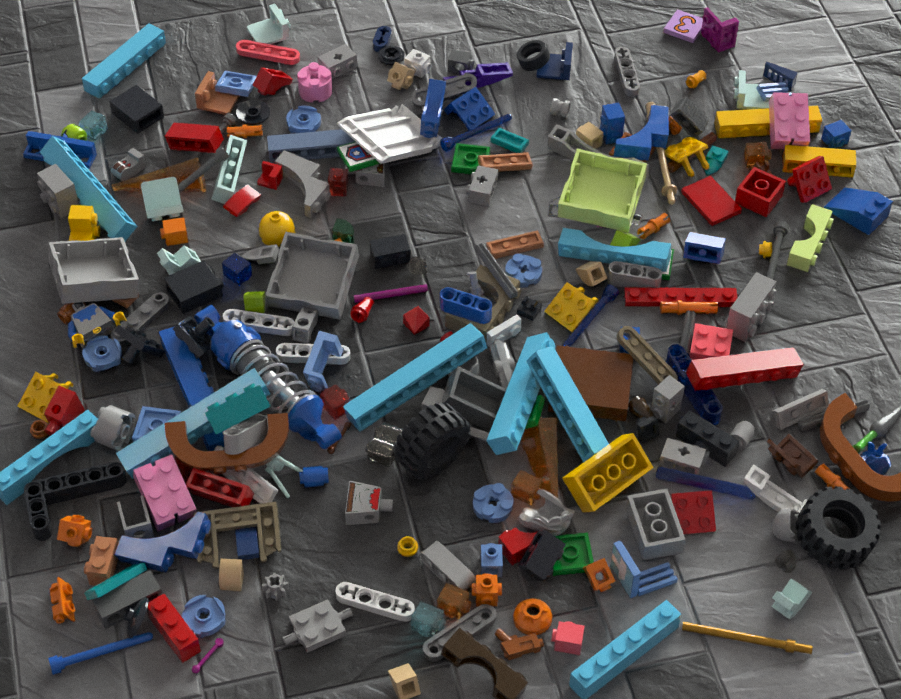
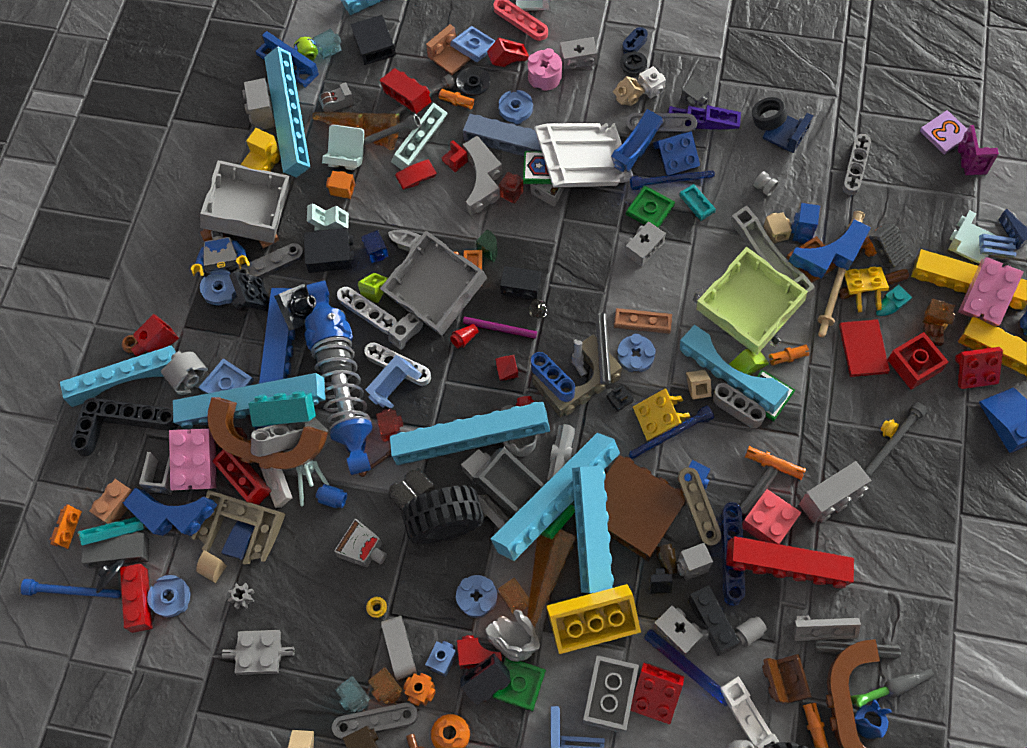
camera: 30 degrees right, 15 degrees up
yellow plate [18,372,73,423] -> none
orange brick [57,515,92,547] -> none
magenta hinge [191,638,224,674] -> none
yellow cylinder [259,211,295,247] -> none
white beam [335,582,415,622] -> none
nougat tile [477,152,533,172] -> none
white plate [487,315,522,347] -> none
orange brick [583,558,615,592] -> none
red plate [624,287,737,307] -> none
blue brick [683,232,726,264] -> none
light orange pin [686,70,707,88] -> none
yellowish green arch [787,204,834,272] -> none

